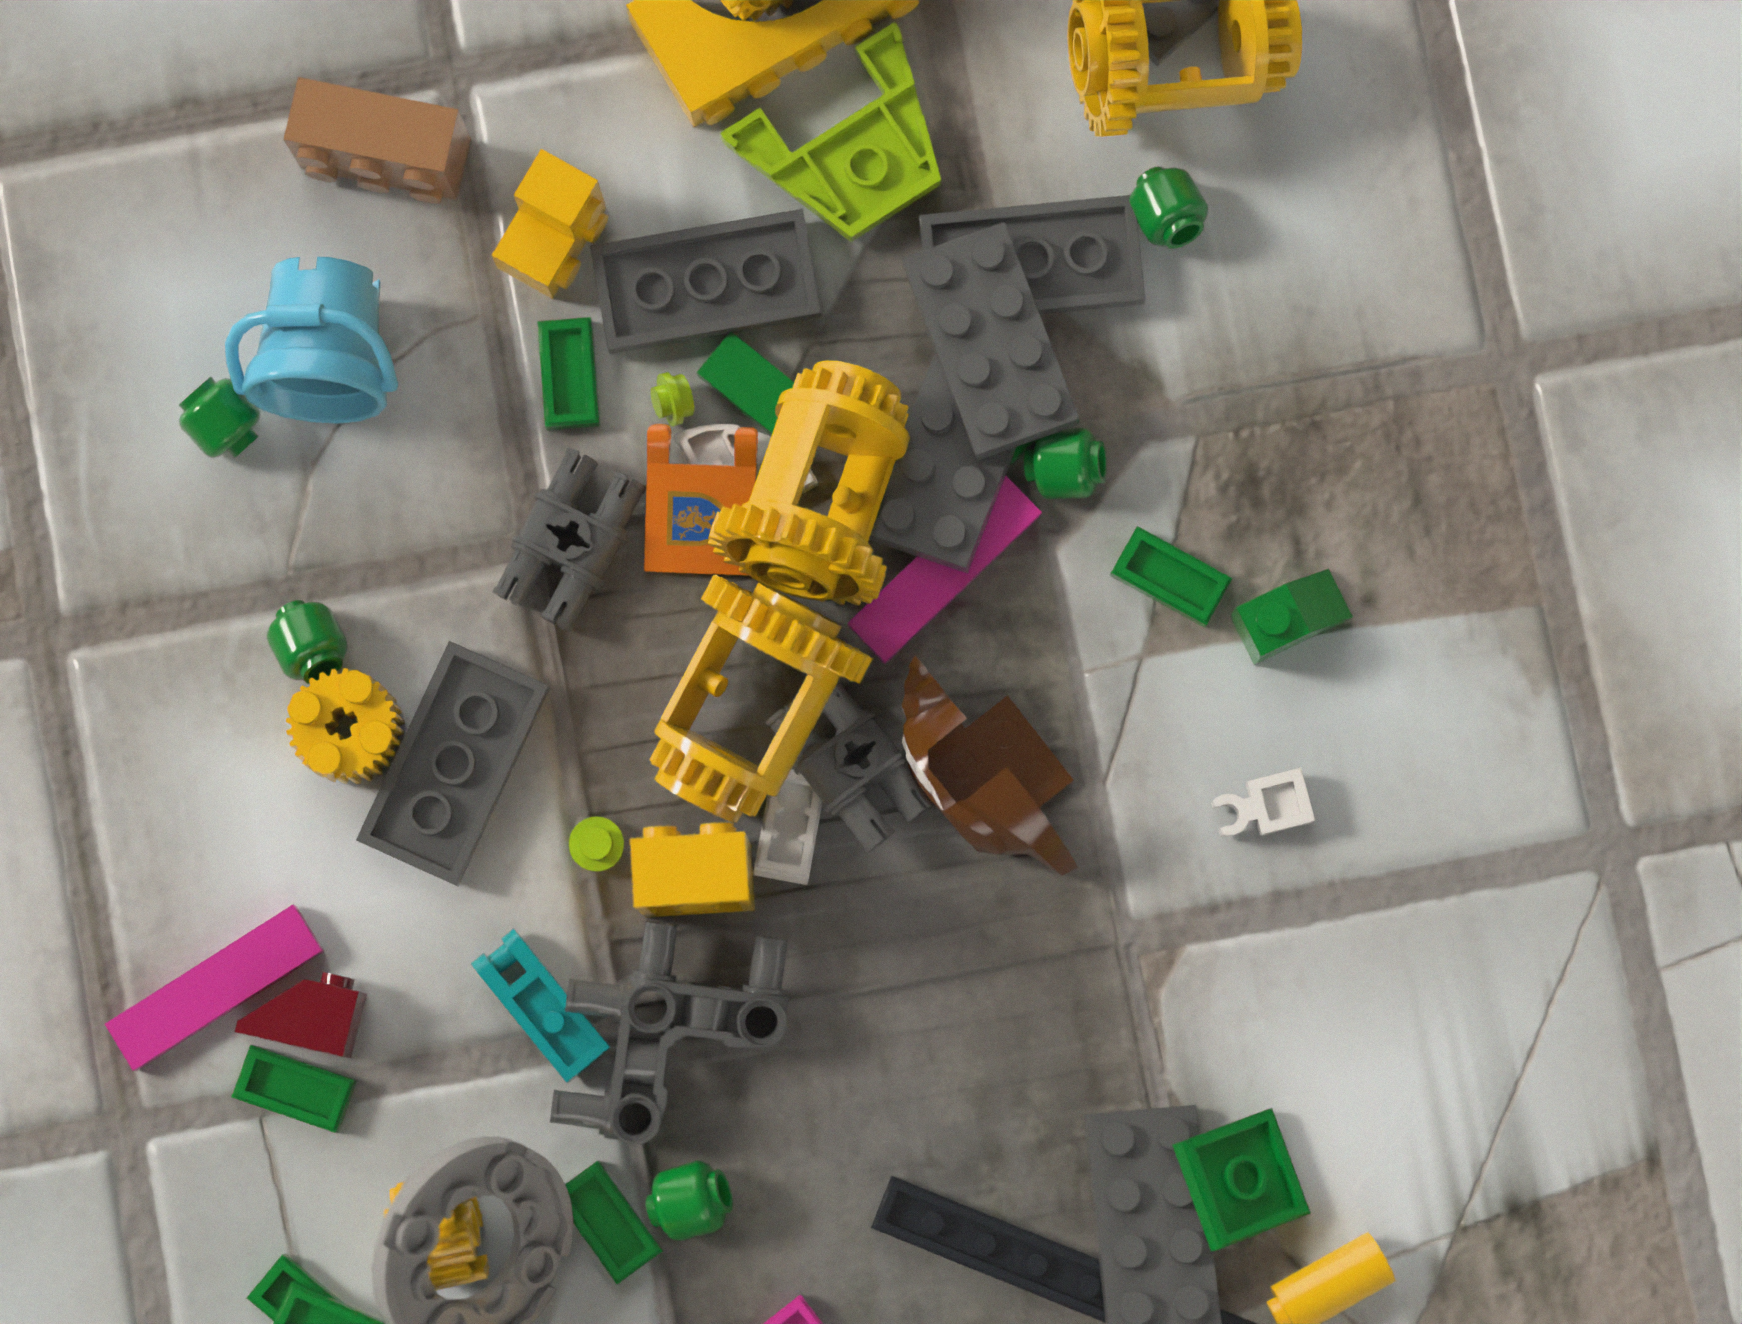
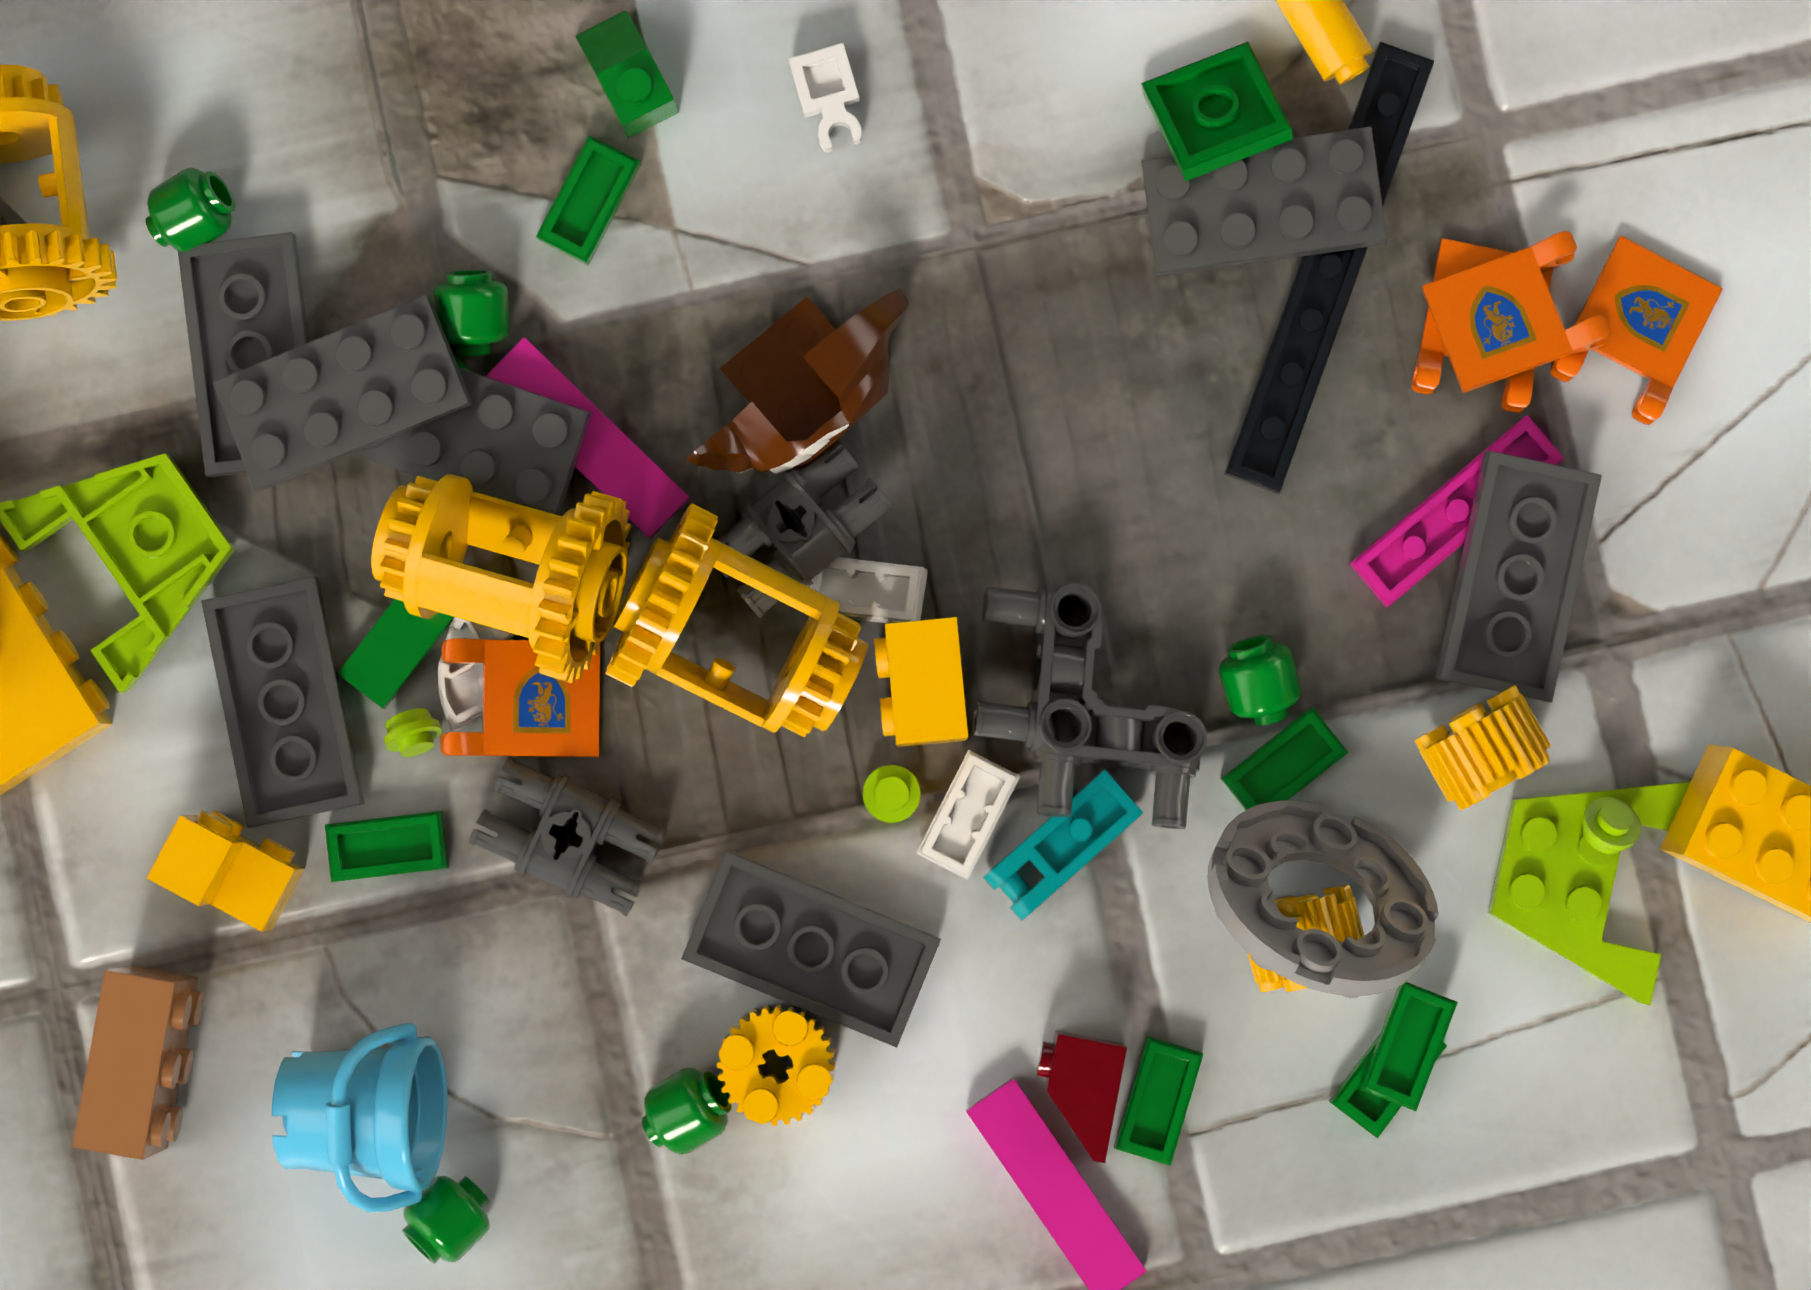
camera: 90 degrees left, 5 degrees up
none -> white plate [916,750,1020,880]

